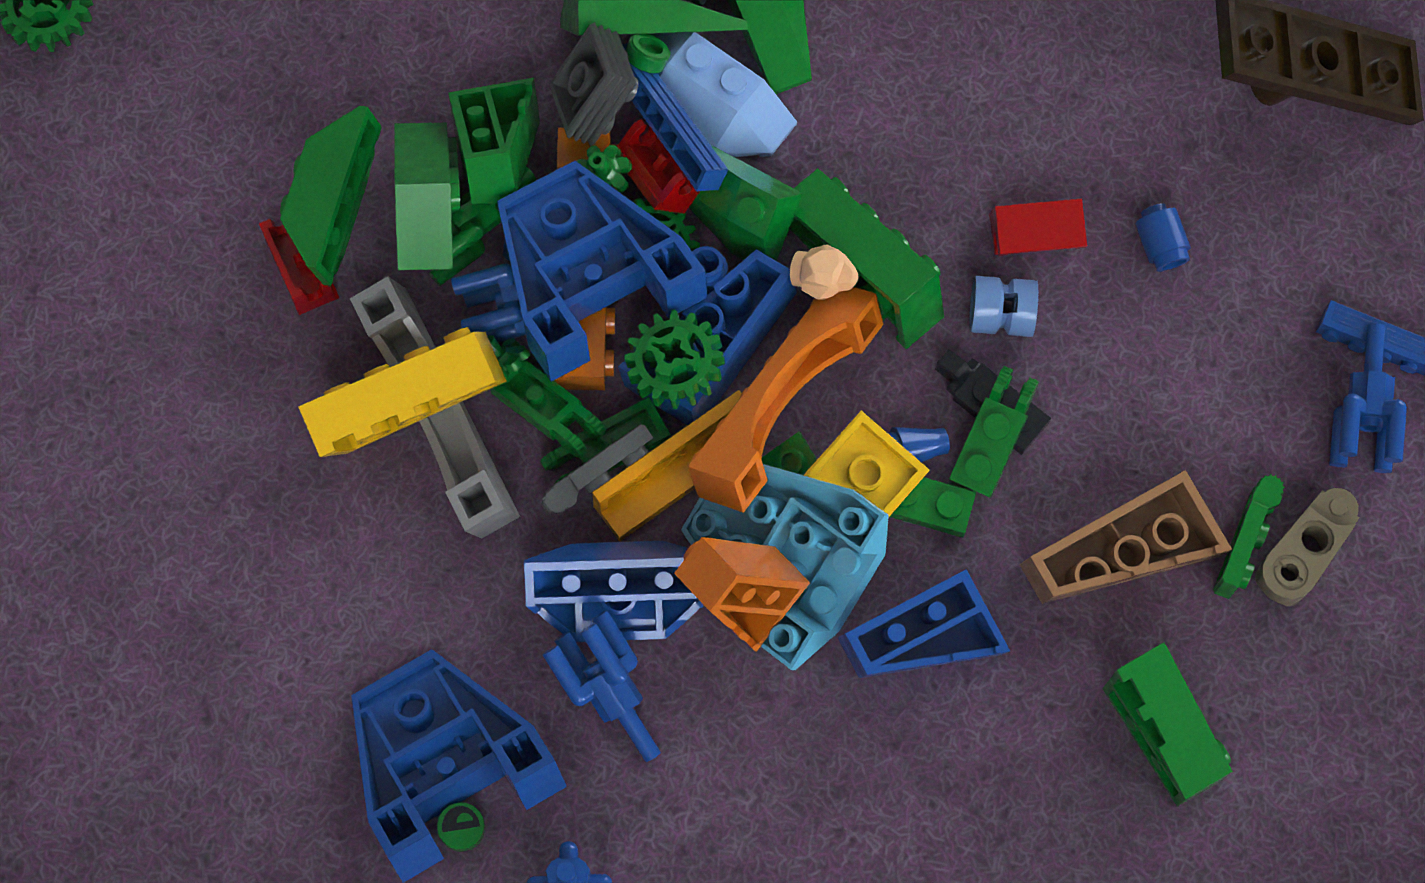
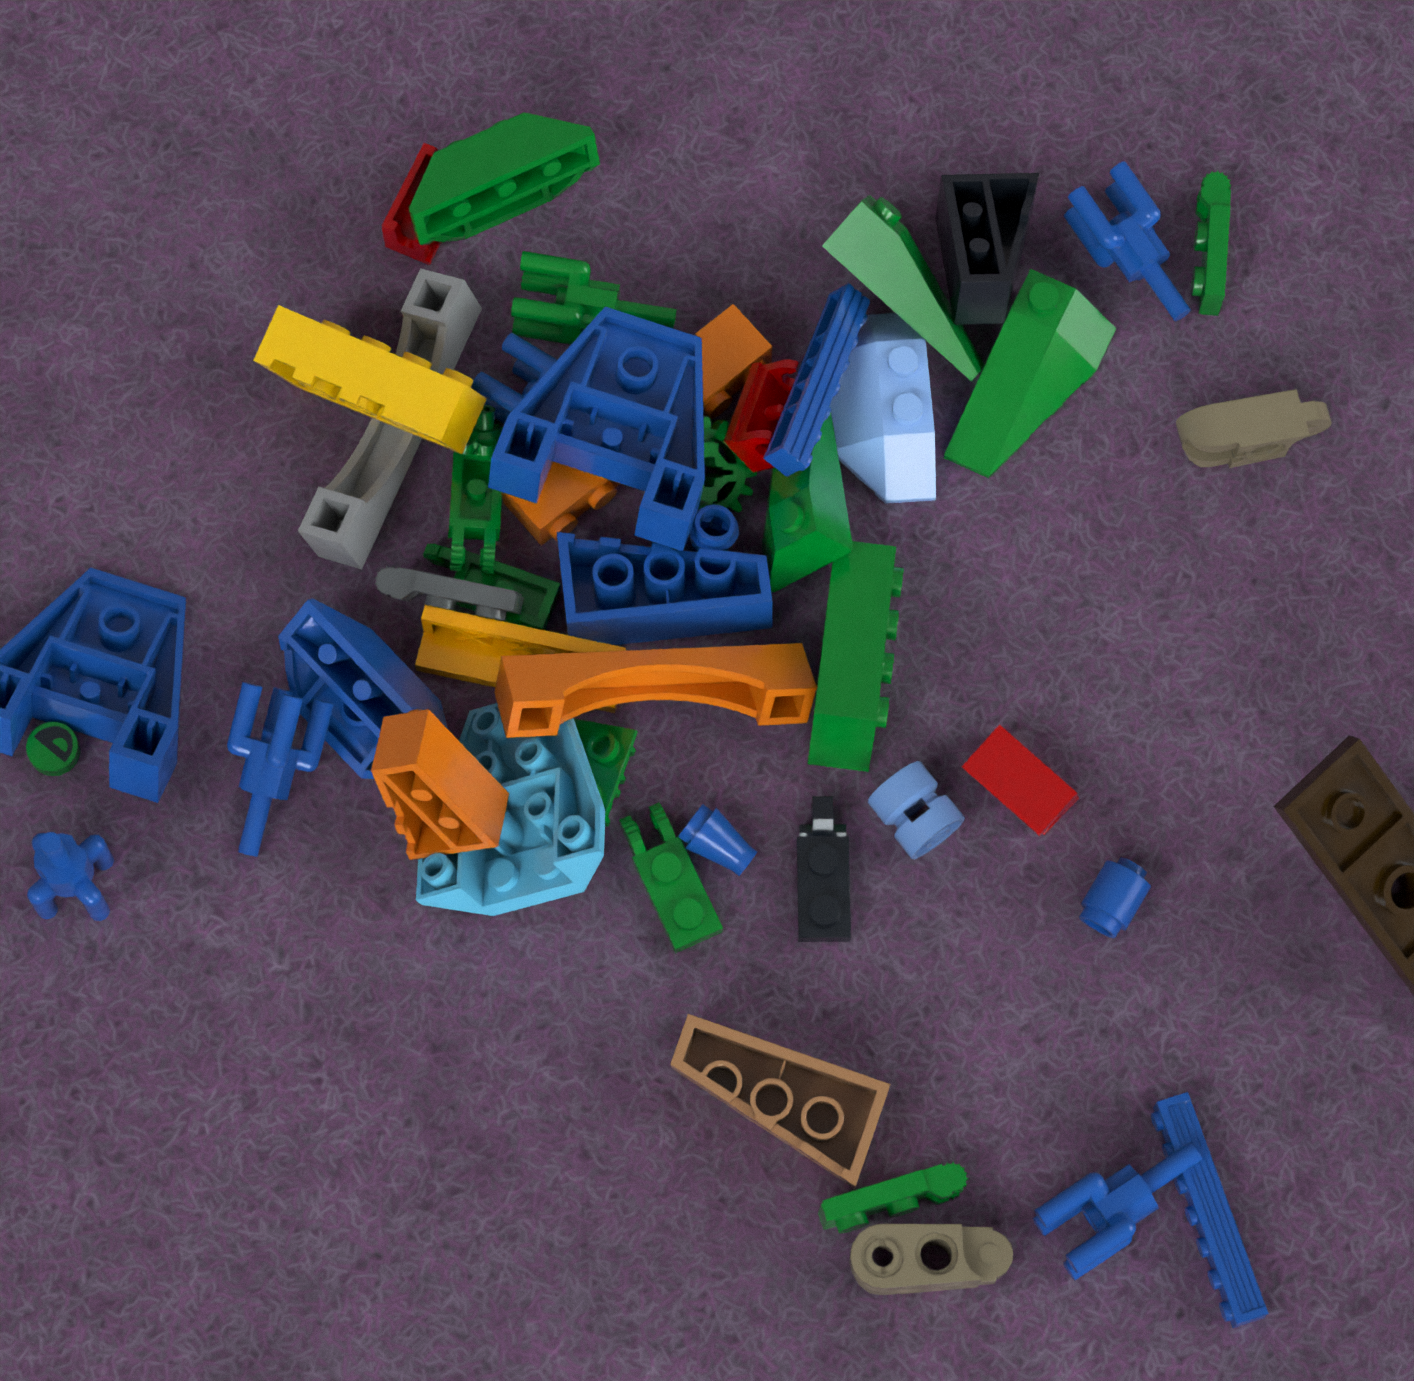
camera: 50 degrees right, 0 degrees up
green wedge [394,122,460,270] -> none
green wedge [448,78,540,205] -> none
dark grey brick [549,22,638,146] -> none
green plant [577,145,632,193] -> none
green gear [624,310,725,409] -> none
green tile [625,33,670,73] -> none
light nougat rock [790,244,858,300] -> none
yellow tile [804,410,930,518] -> none
blue wedge [838,569,1010,678] -> none
green hinge [949,366,1039,498] -> none
green wedge [1102,642,1233,807] -> none

